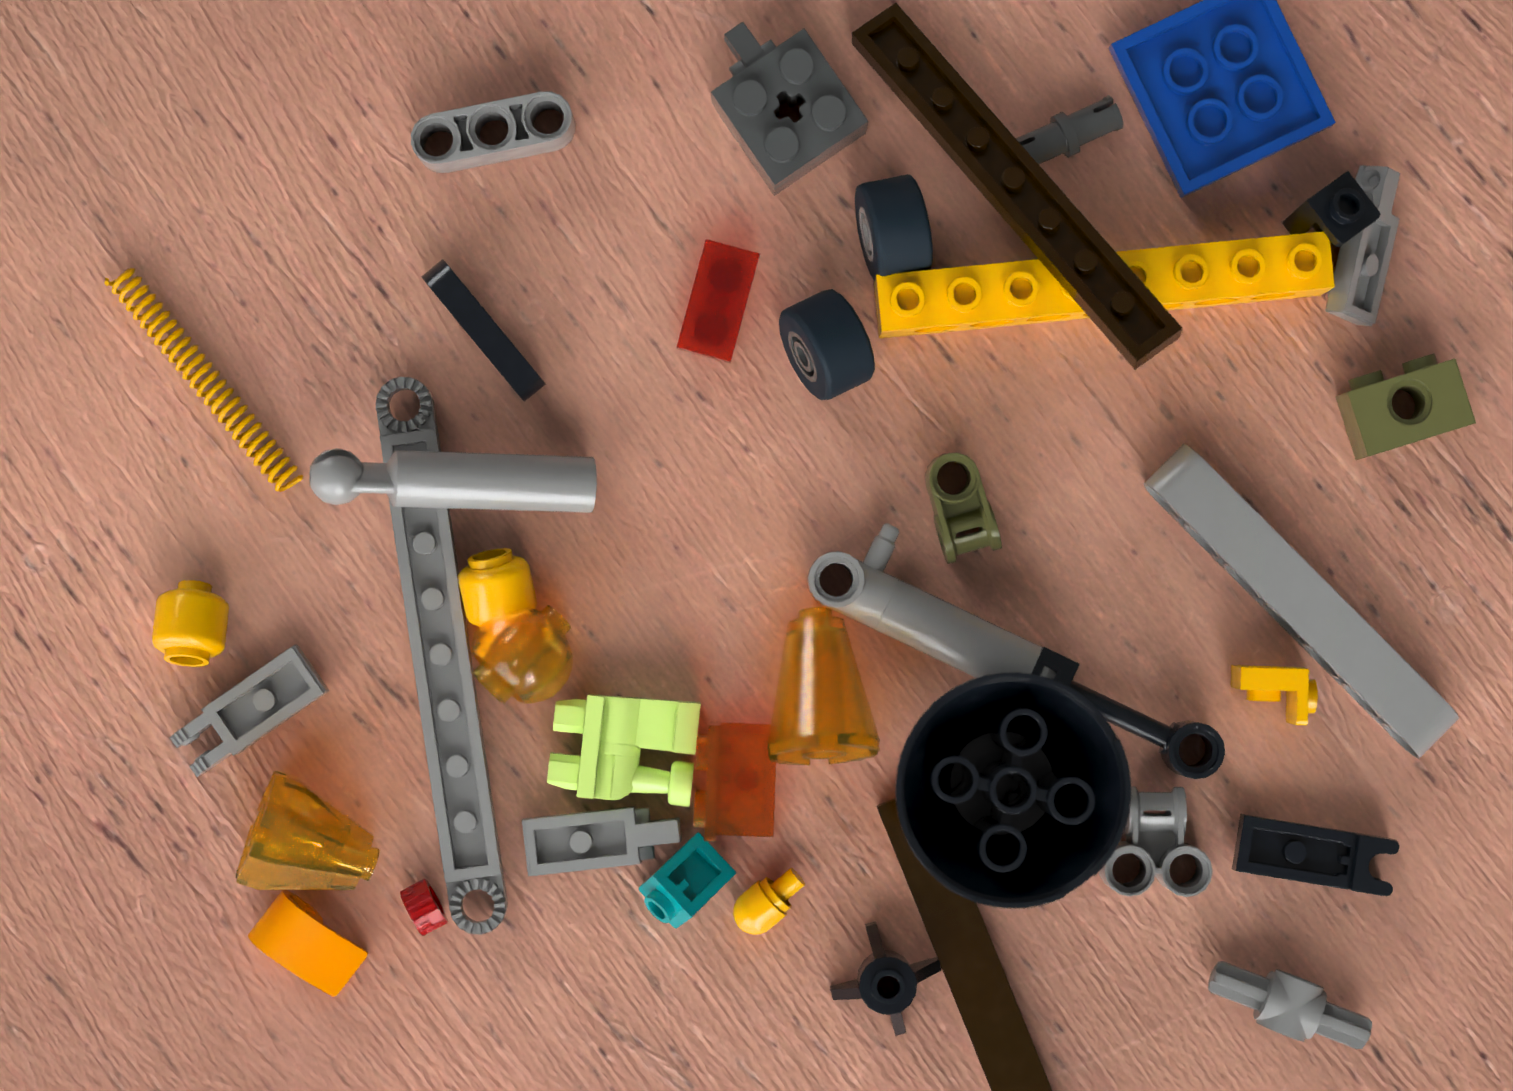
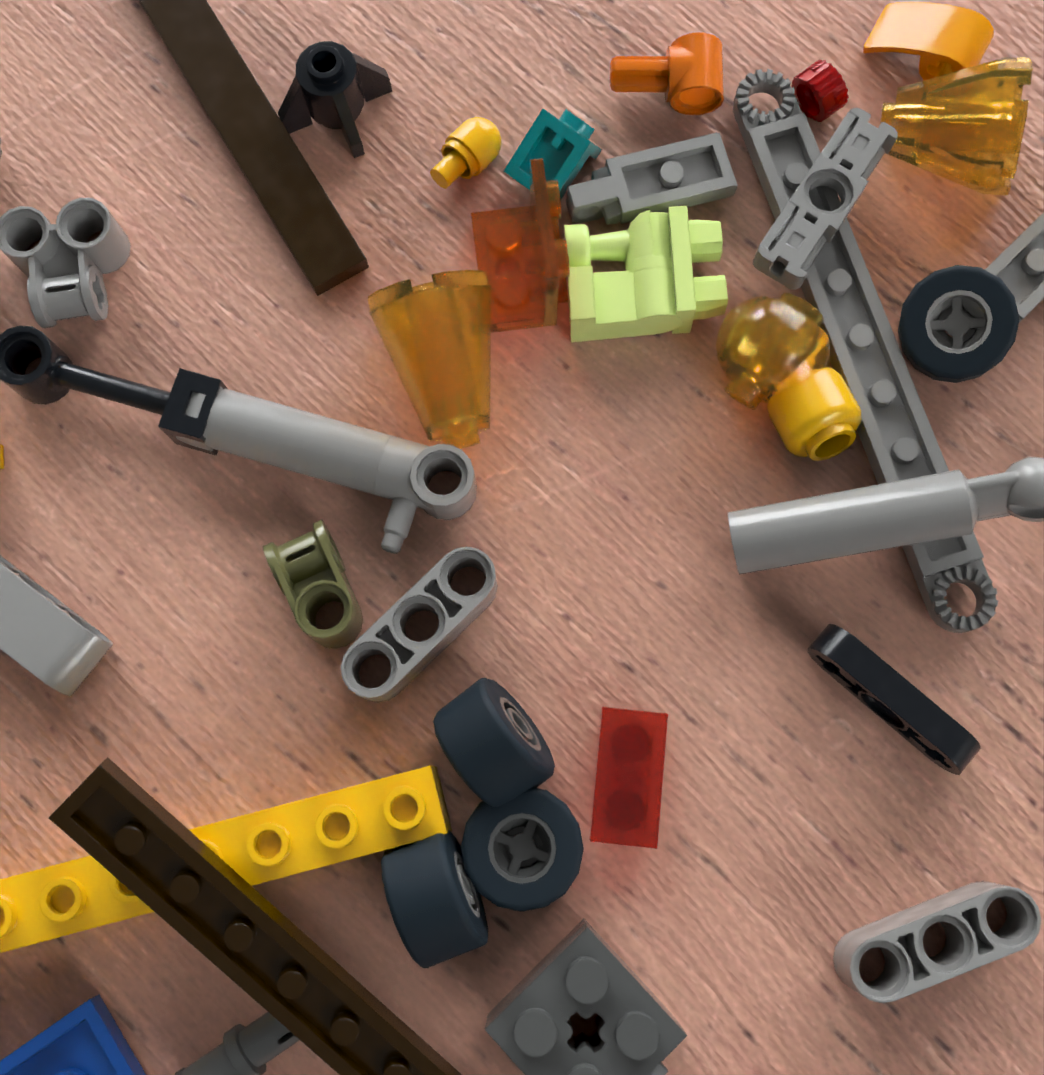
camera: 170 degrees right, 10 degrees down
black cone [895,672,1131,909] -> none
none -> light grey beam [341,546,498,703]
none -> black wheel [461,787,584,912]
none -> orange axle [610,32,724,115]
none -> light grey piece [753,108,898,290]
none -> black wheel [898,265,1020,383]

